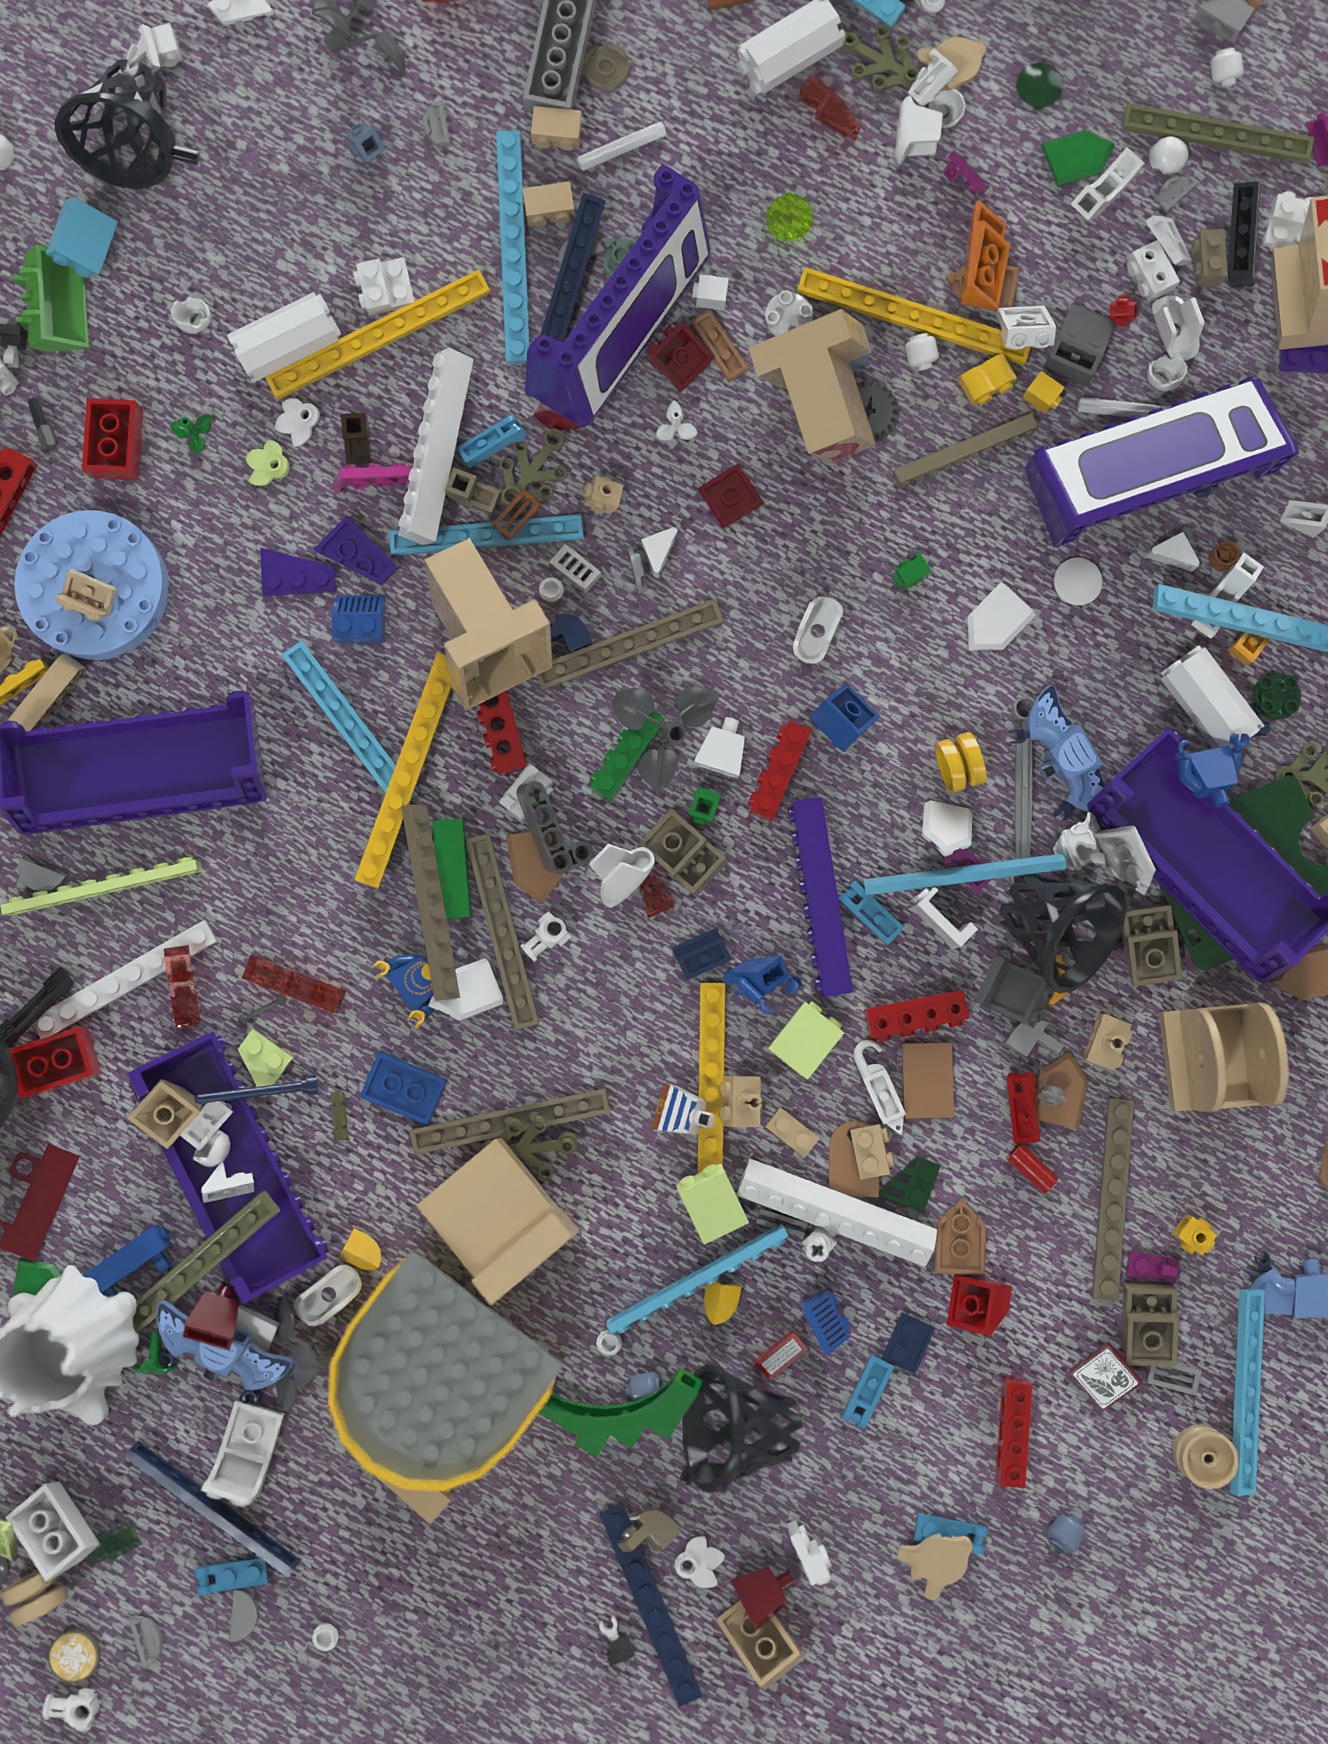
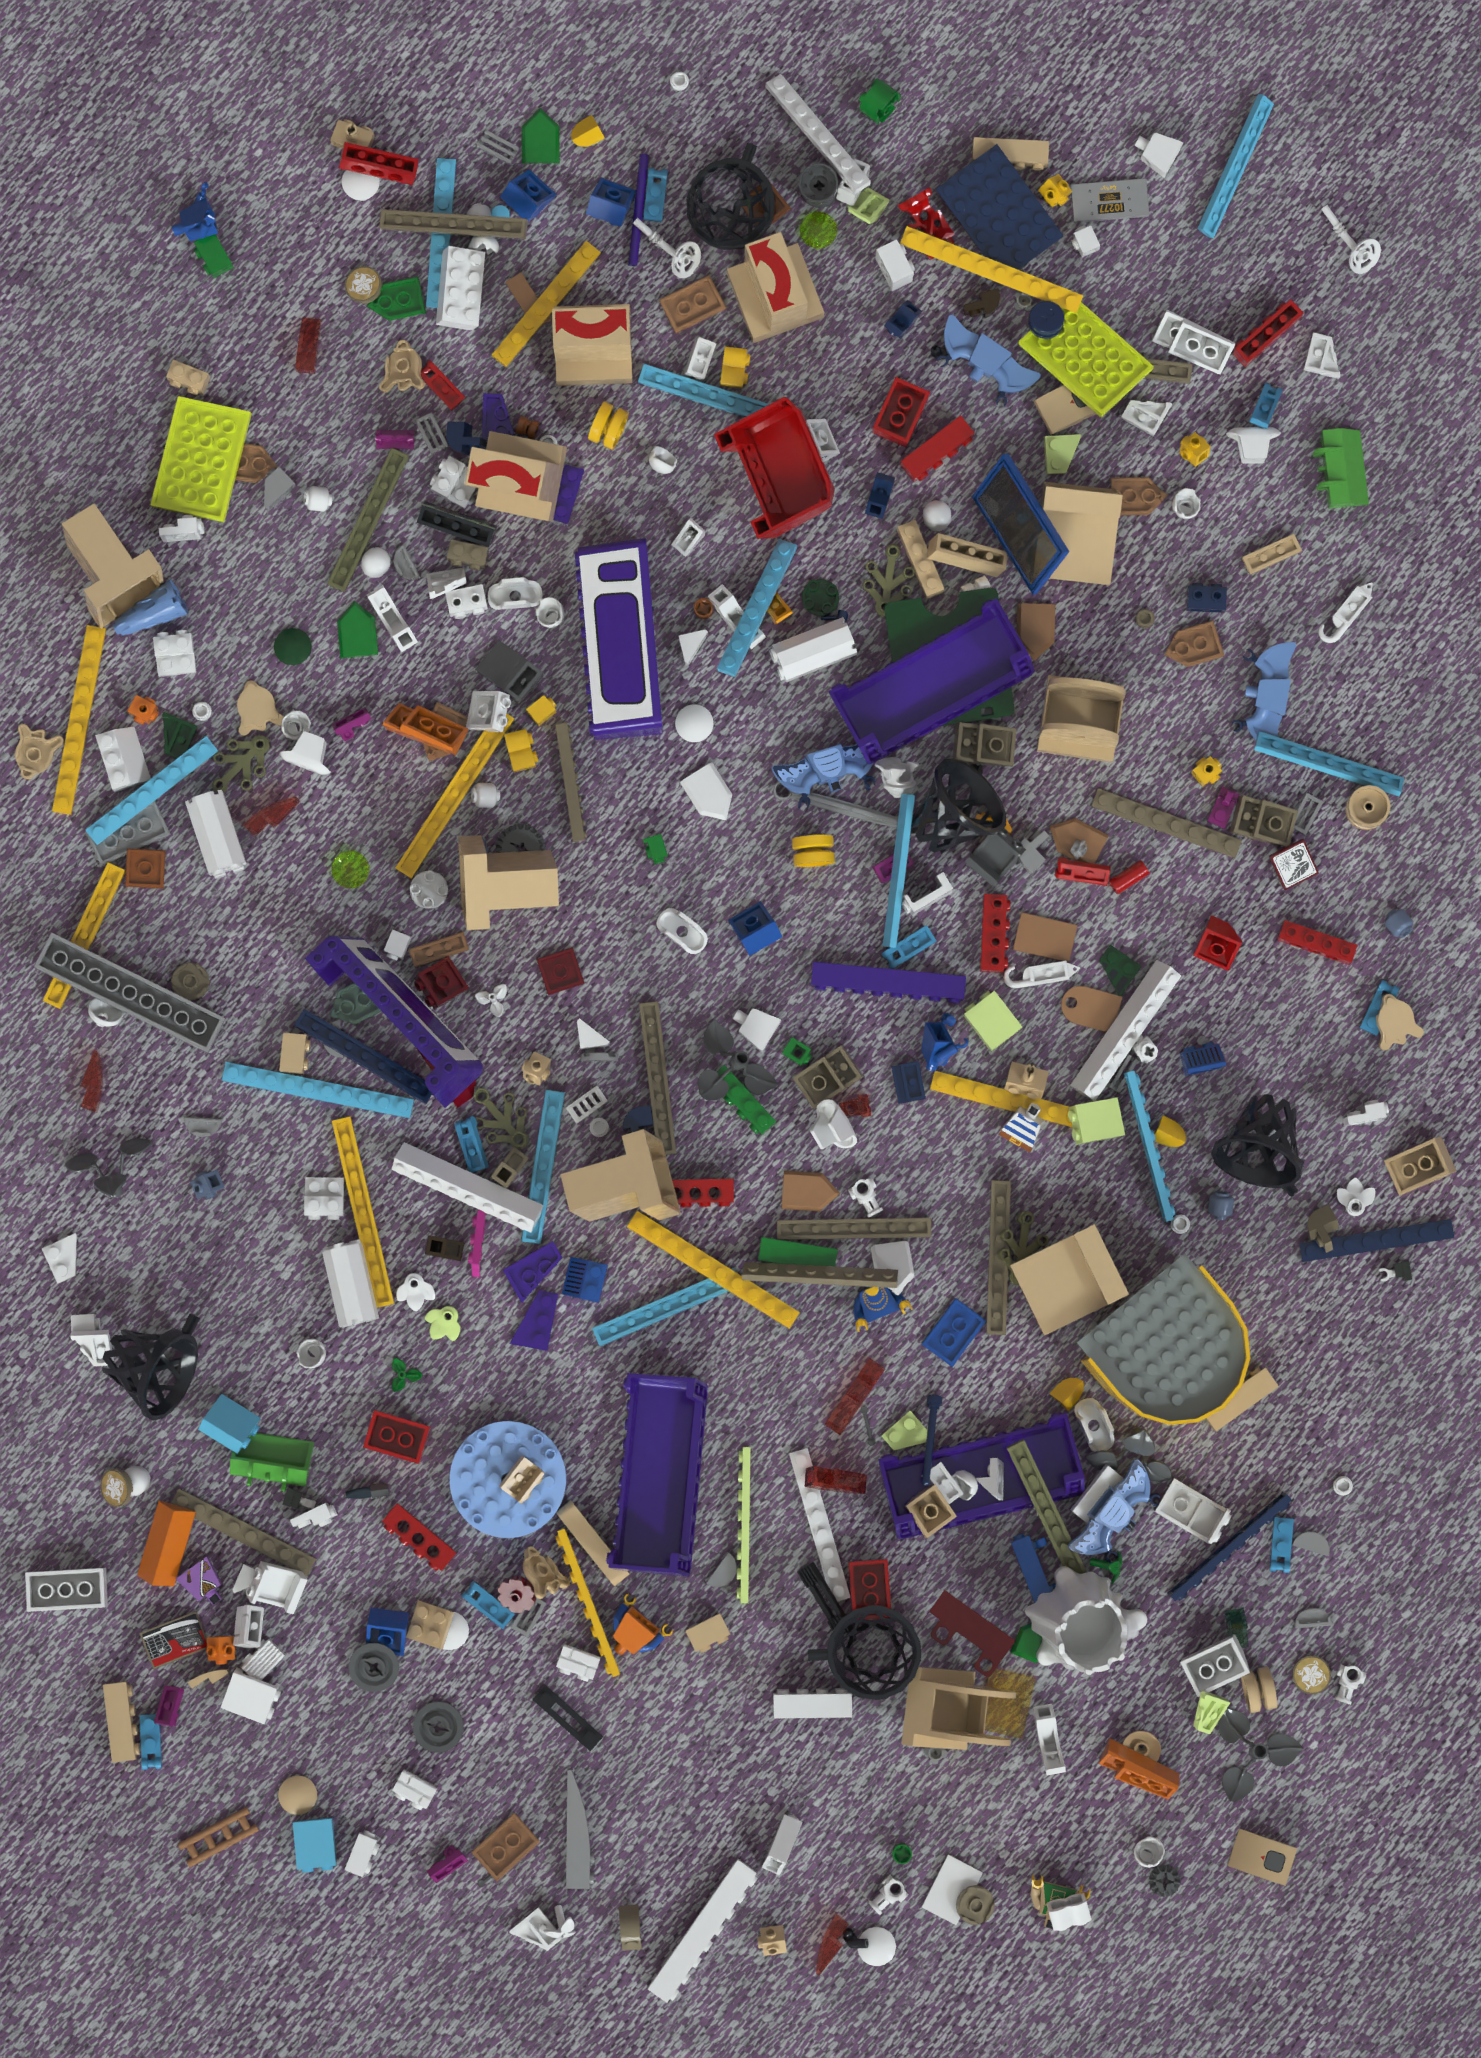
camera: 75 degrees left, 0 degrees up
dark red torso [183,1285,239,1351] -> none
olive axle [330,1091,348,1141] -> none
dark orange tile [491,488,542,541] -> none
white brick [499,763,554,822] -> none
dark grey beam [516,781,594,873] -> none
tan brick [531,106,582,151] -> none
green arch [538,1368,702,1457] -> none
white axle [577,122,666,170] -> none
dark red torso [730,1566,796,1630] -> none
red brick [747,720,811,822] -> none
slope [754,1329,809,1381] -> none
tan plate [765,1107,820,1158] -> none
dark azure plate [841,1354,895,1430] -> none
tan bracket [850,1123,895,1180] -> none
dark blue plate [881,1312,935,1374] -> none
white wing [908,48,958,107] -> none
white tile [922,800,972,857] -> none
medium nougat tile [934,1198,986,1275] -> none
white axle [1078,397,1170,418] -> none
tan brick [1082,1014,1132,1071] -> none
white tile [1095,825,1156,895] -> none
red gear [1109,295,1138,326] -> none
blue torso [1177,733,1250,808] -> none

